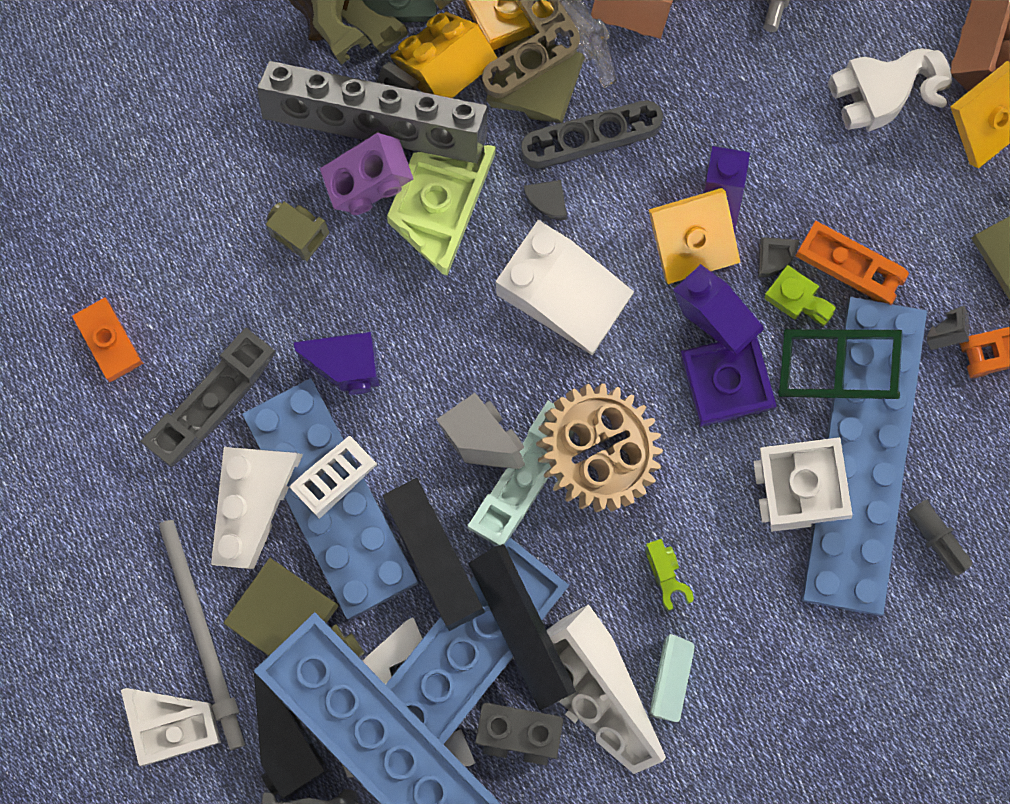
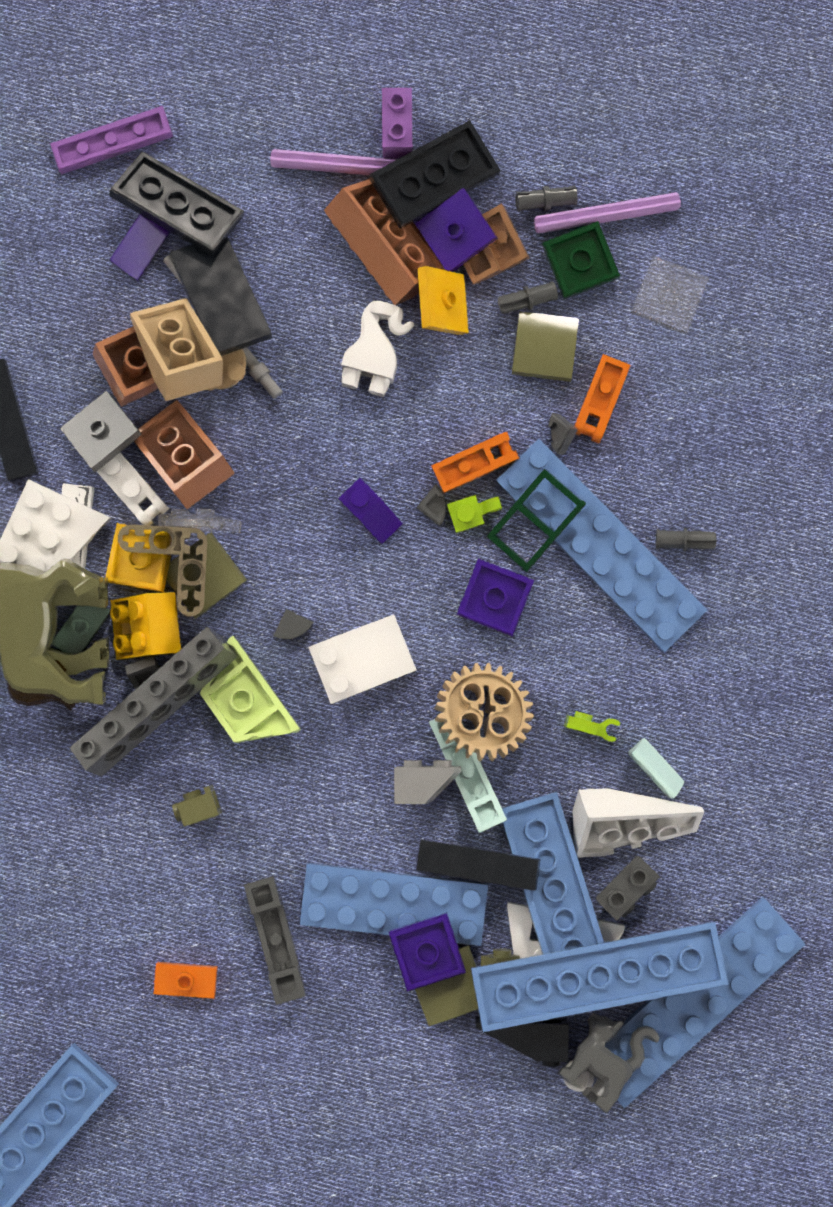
camera: 60 degrees left, 10 degrees up
white wing [121,688,221,766] -> none
light grey bar [159,520,245,751] -> none
white wing [211,447,303,569] -> none
white slope [289,436,377,519] -> none
dark purple slope [294,332,380,395] -> none
medium lavender brick [320,133,413,215] -> none
black tile [468,544,576,711] -> none
dark grey beam [521,100,663,169] -> none
yellow plate [649,188,741,284] -> none
dark purple slope [673,264,764,355] -> none
white plate [753,437,852,532] -> none
none -> dark purple plate [388,912,466,992]

